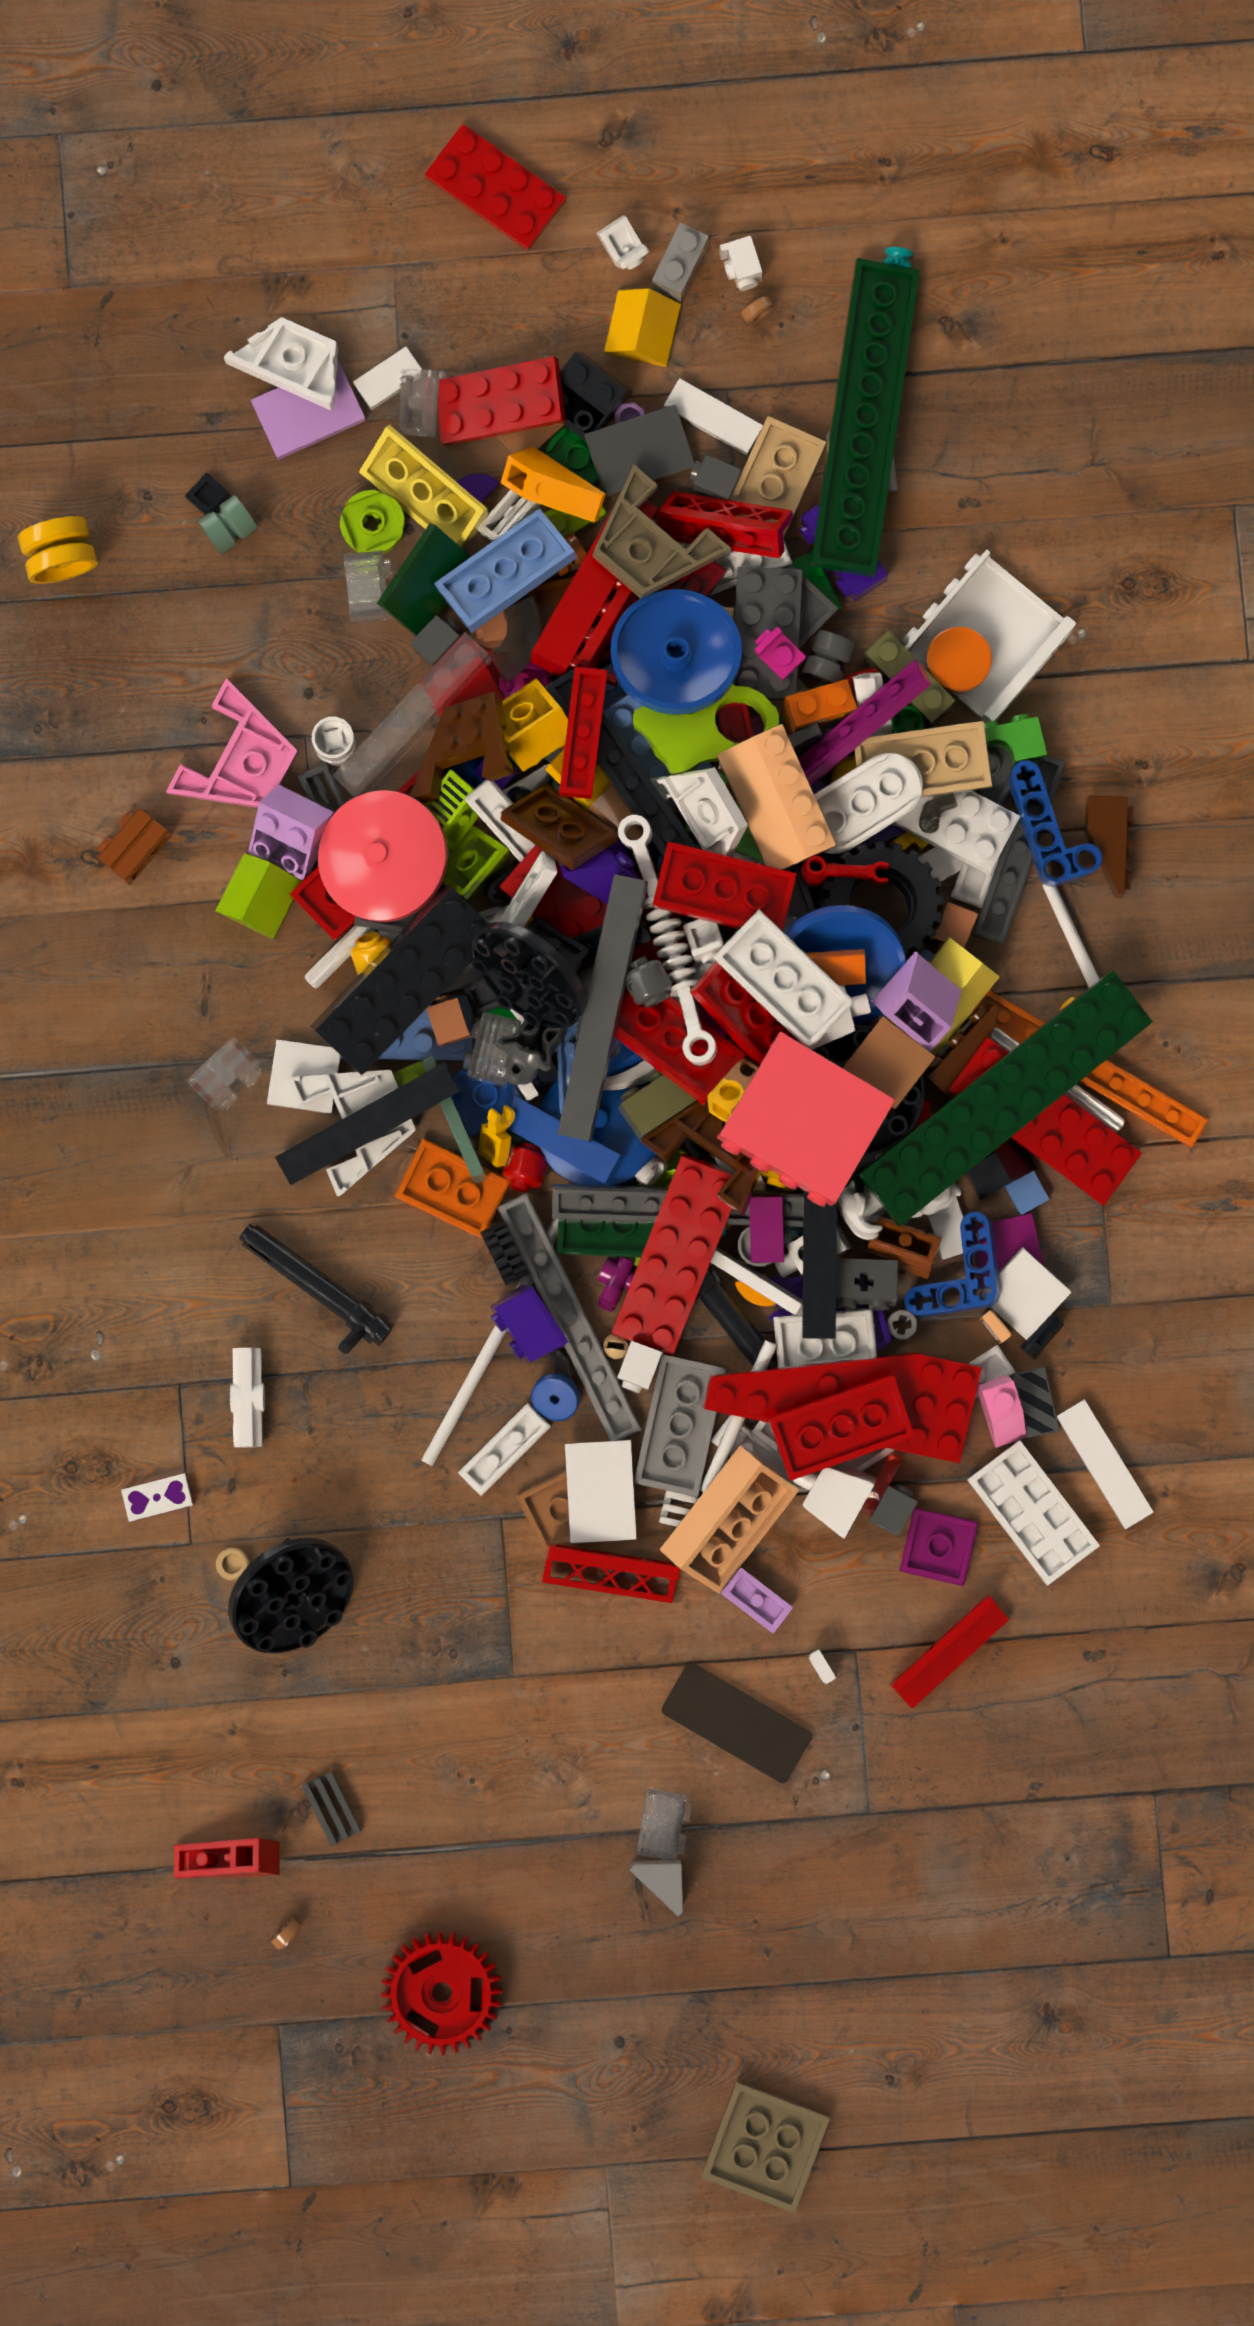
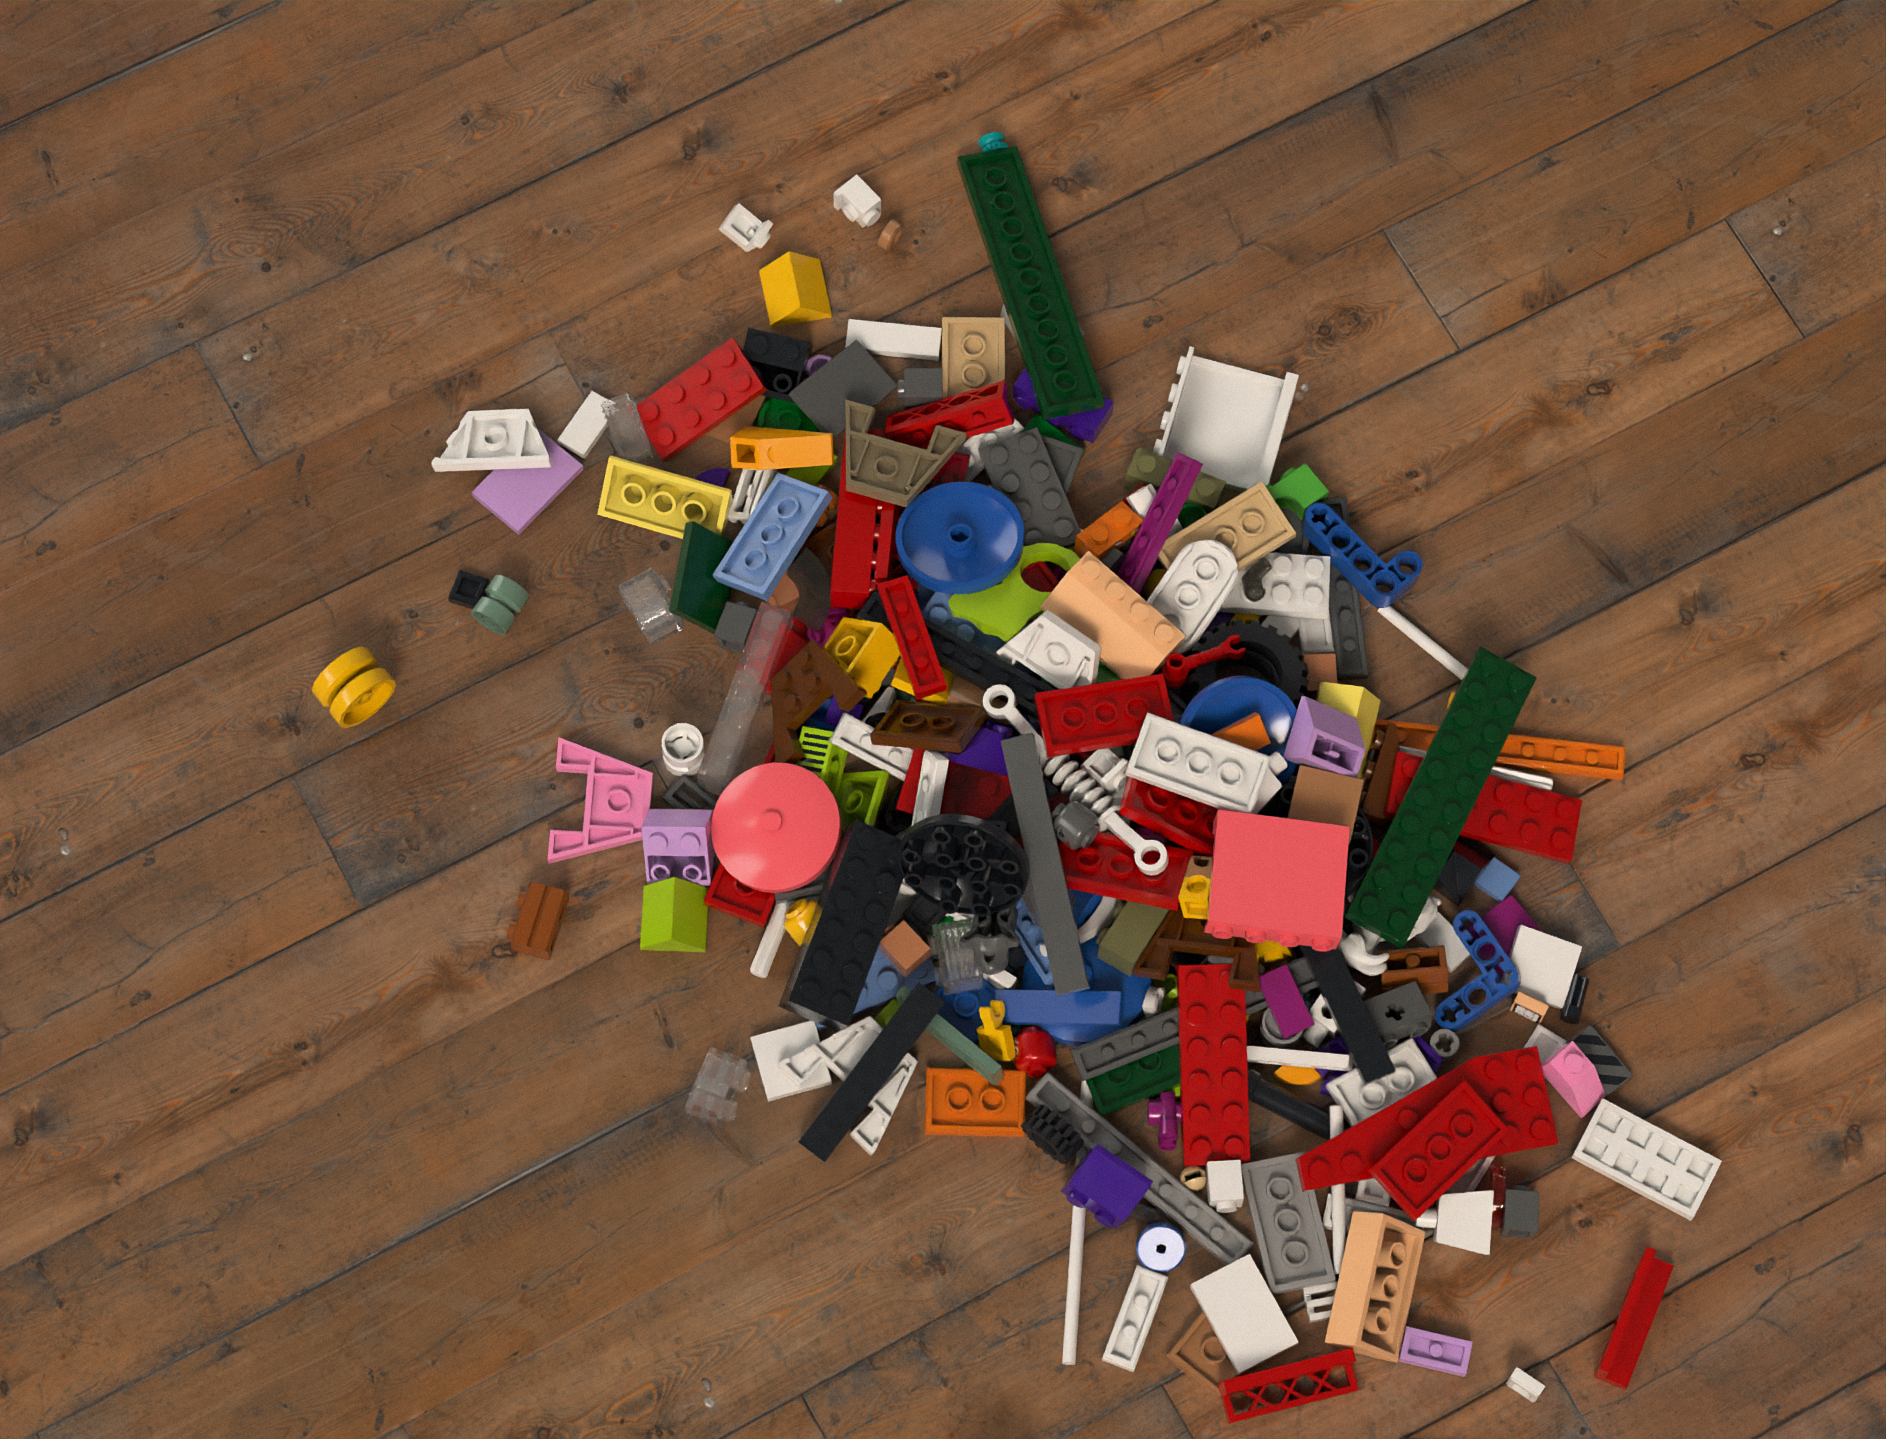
camera: 30 degrees left, 15 degrees down
white piece [230,1348,265,1448] -> none
black cylinder [239,1223,394,1354] -> none
lime plate [340,490,405,556] -> none
red plate [425,123,566,251] -> none
light grey brick [652,223,709,304] -> none
dark pink bracket [755,626,806,681] -> none
dark grey wheel [801,630,857,686] -> none
magenta tile [899,1507,978,1586] -> none
orange tile [926,627,992,694] -> none
white tile [1056,1399,1153,1529] -> none
reddish brown slope [1085,795,1133,899] -> none

